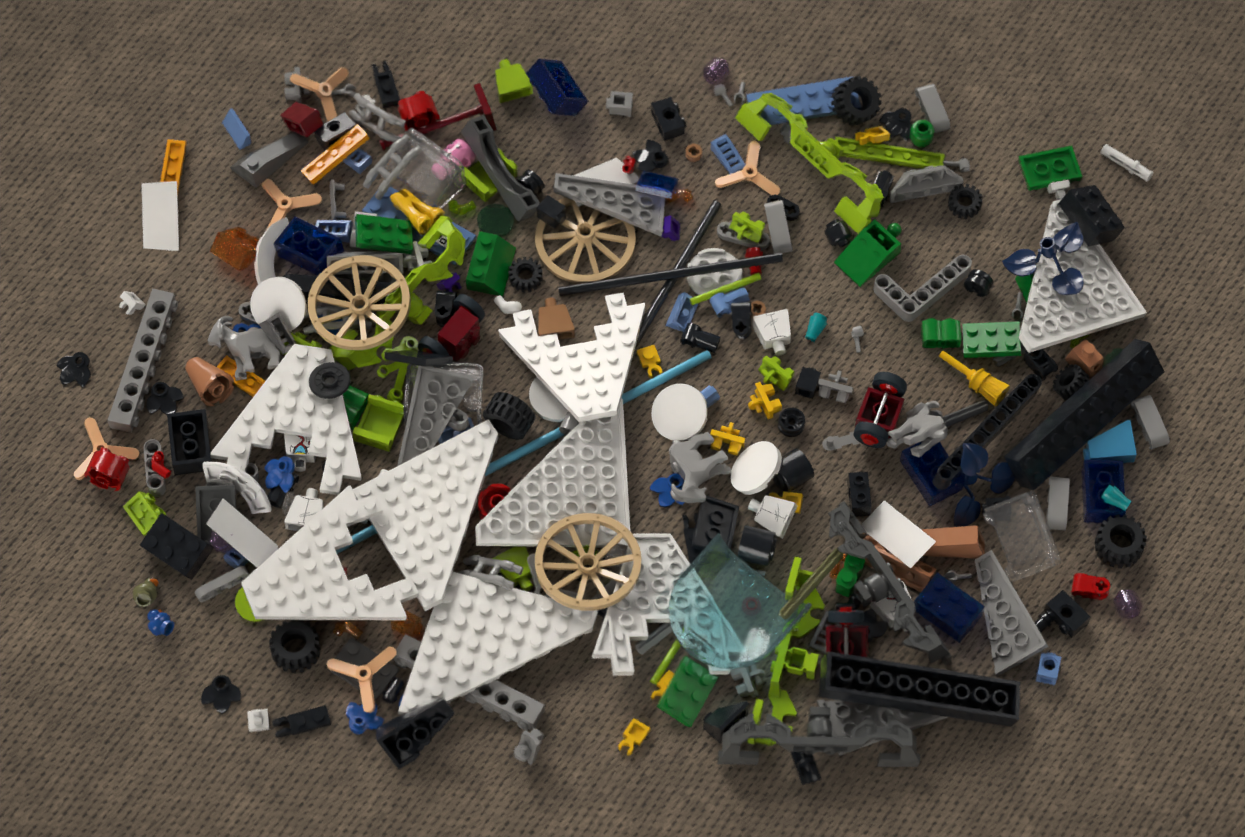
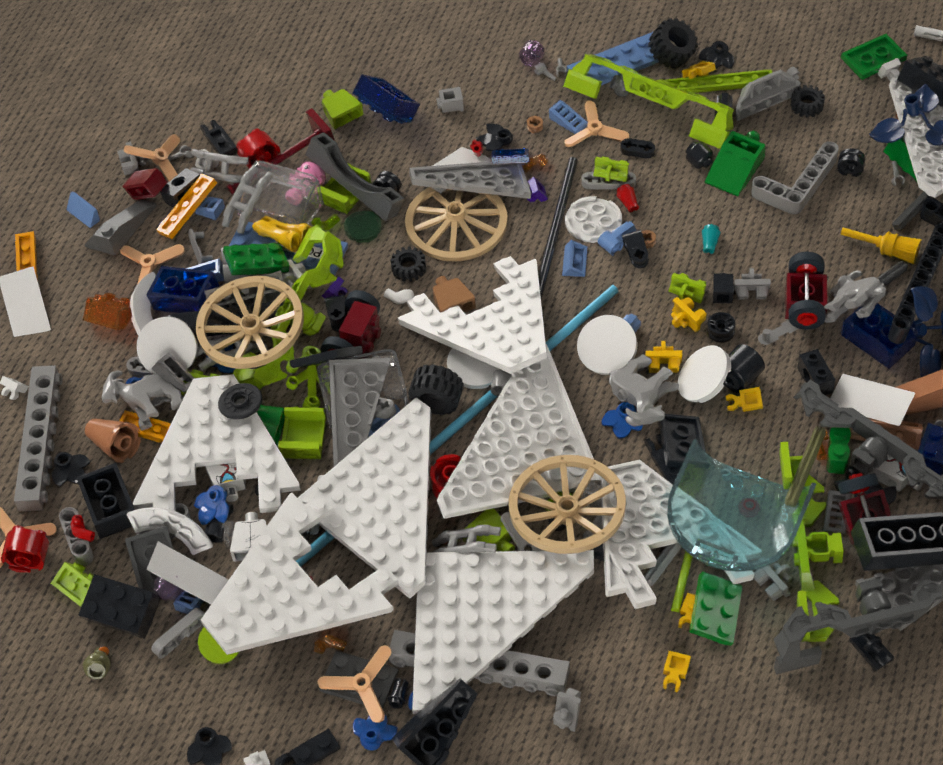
camera: 10 degrees left, 10 degrees down
blue animal [147,609,174,636] -> none
black tyre [269,620,321,673] -> none
clear orange brick [391,608,423,638] -> none
green slope [466,231,516,297] -> none
black brick [537,195,567,229] -> none
black piece [558,253,783,296] -> none
yellow plate [636,345,662,379] -> none
black brick [651,97,686,141] -> none
black piece [680,323,721,353] -> none
lime bar [689,273,761,306] -> none
black slope [703,701,749,744] -> none
black piece [737,525,777,566] -> none
white torso [748,495,798,539] -> none
white torso [752,309,791,356] -> none
light grey beam [764,200,793,254] -> none
light grey hand [851,326,864,353] -> none
green head [910,120,934,147] -> none
light grey beam [915,84,950,134] -> none
green brick [921,318,961,348] -> none
green plate [962,321,1021,358] -> none

